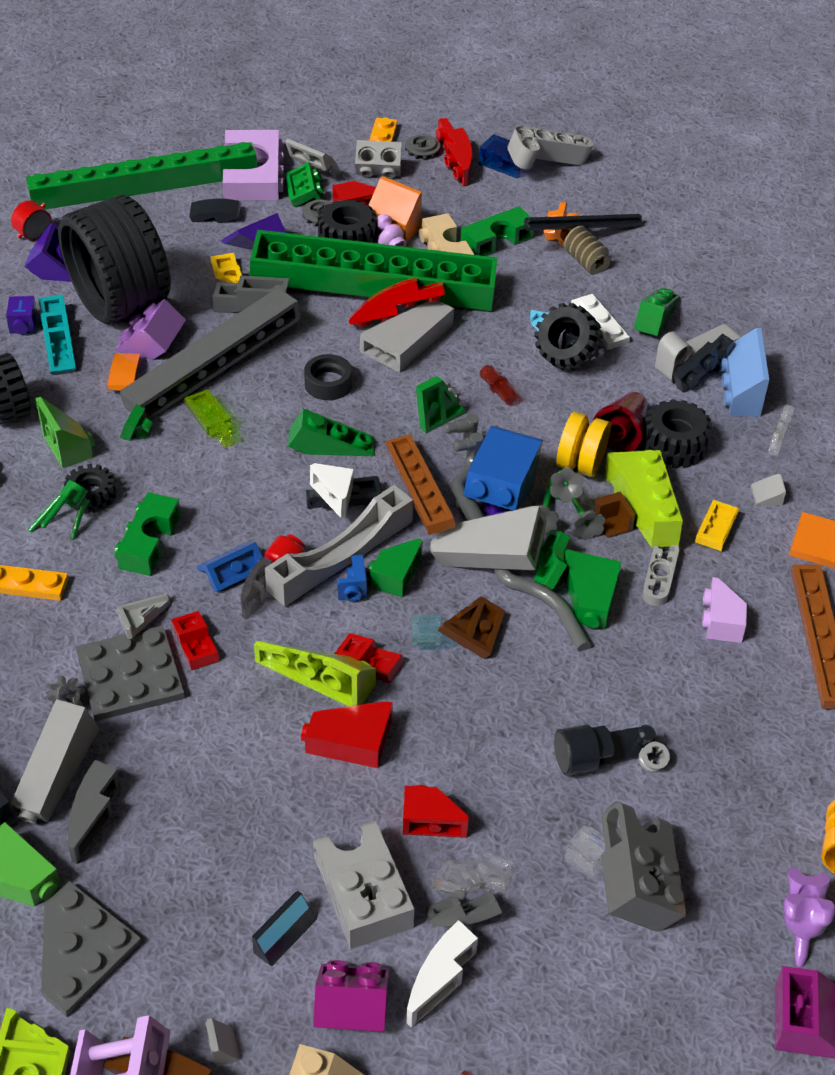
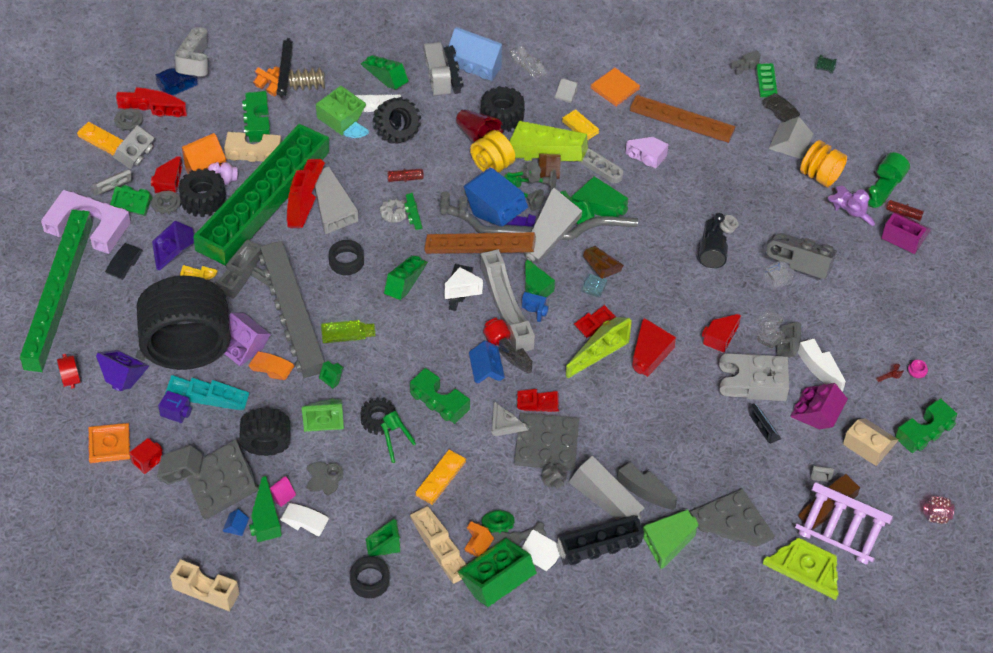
camera: 65 degrees left, 5 degrees up
none -> bright green slope [316,86,366,135]

